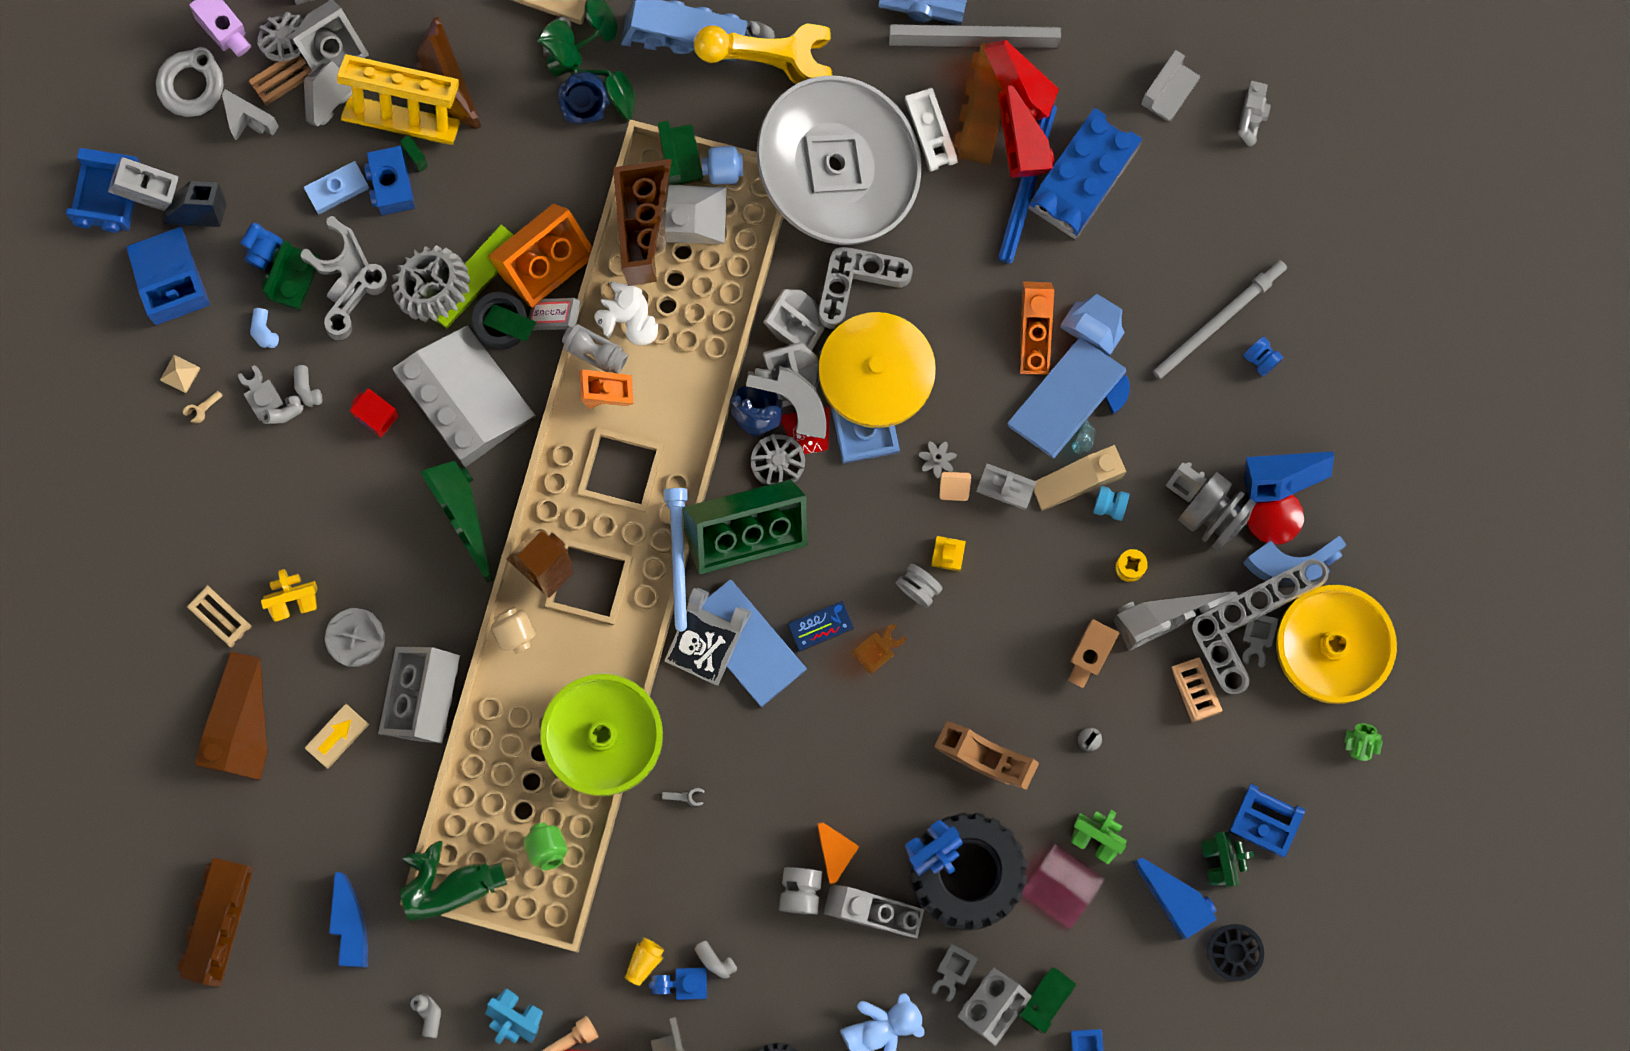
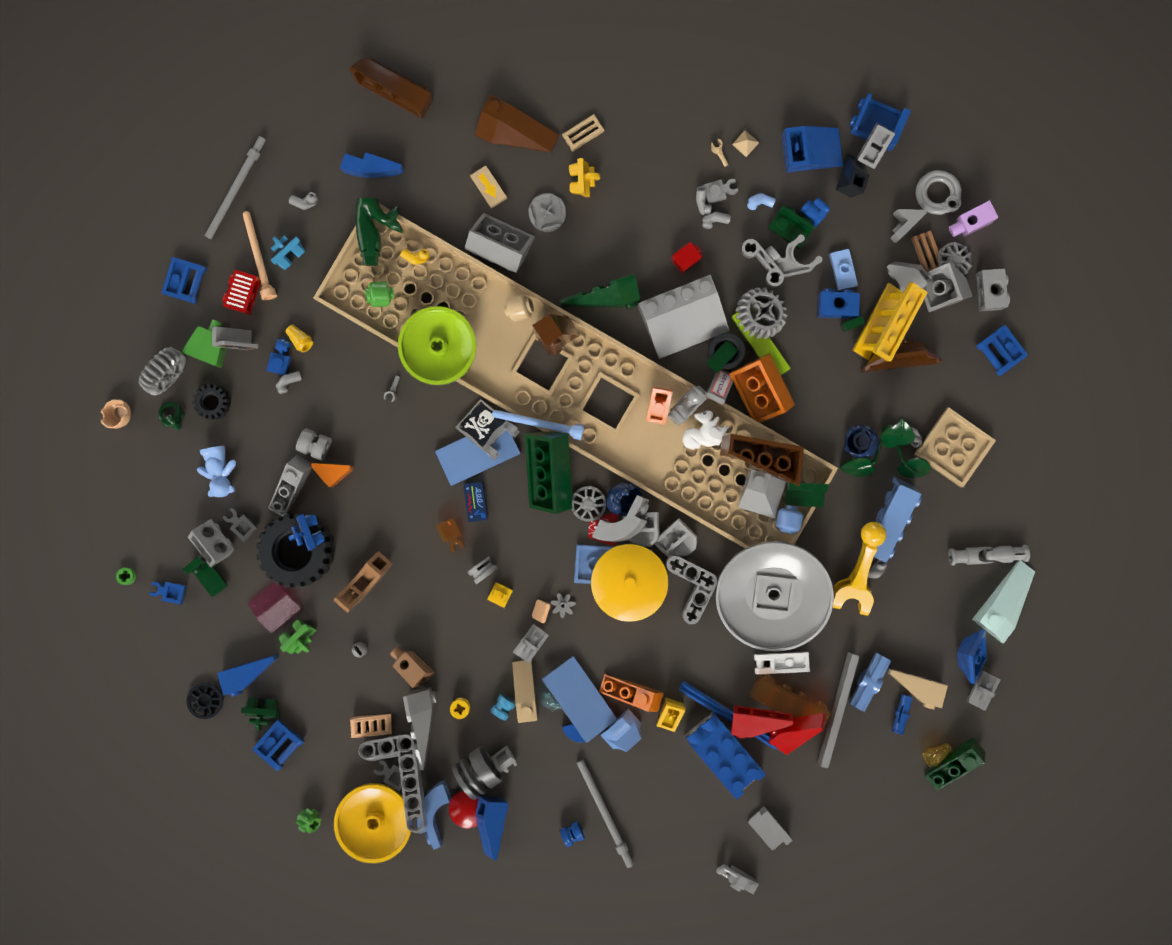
camera: 110 degrees right, 10 degrees up
none -> yellow arm [400,248,430,265]
none -> yellow slope [657,697,686,732]

